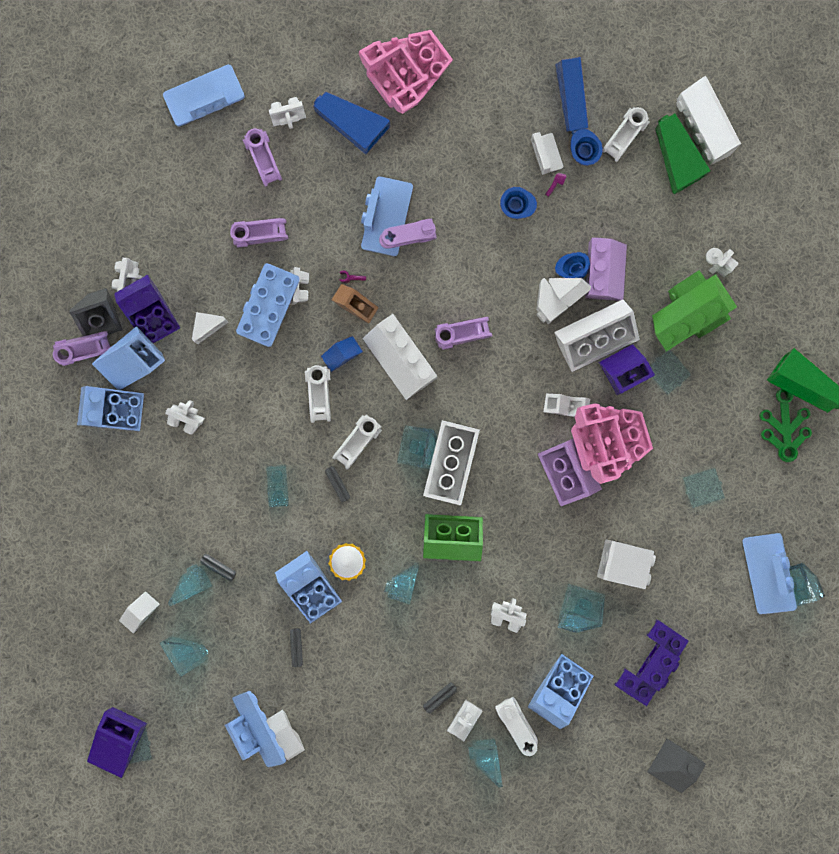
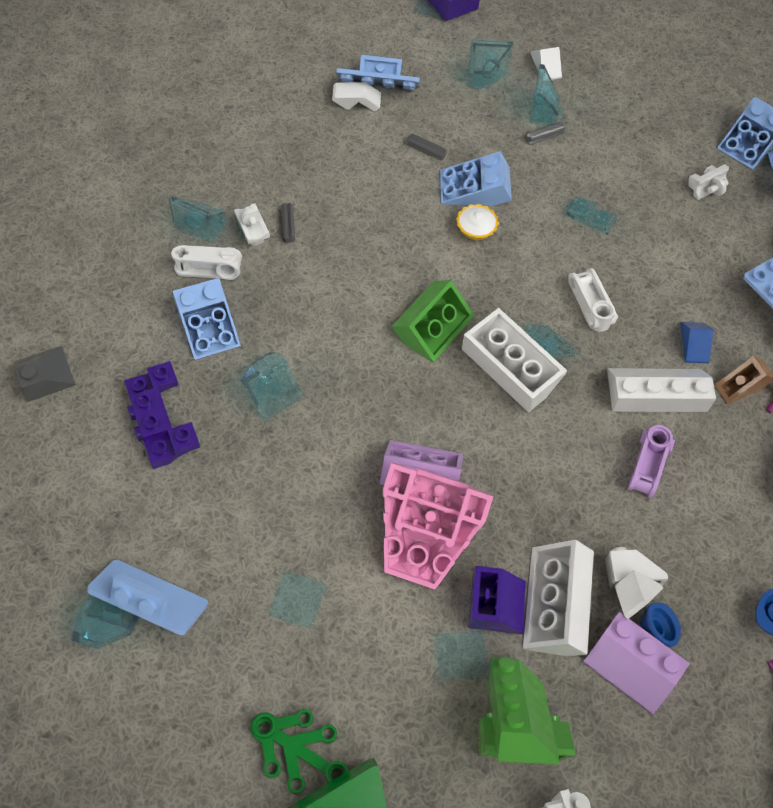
camera: 120 degrees right, 25 degrees down
white piece [305,365,331,423] -> none
dark grey axle [325,466,350,502] -> none
clear light blue slope [385,562,419,604] -> none
white hips [491,598,526,633] -> none
white slope [543,393,590,417] -> none
white slope [597,539,656,589] -> none

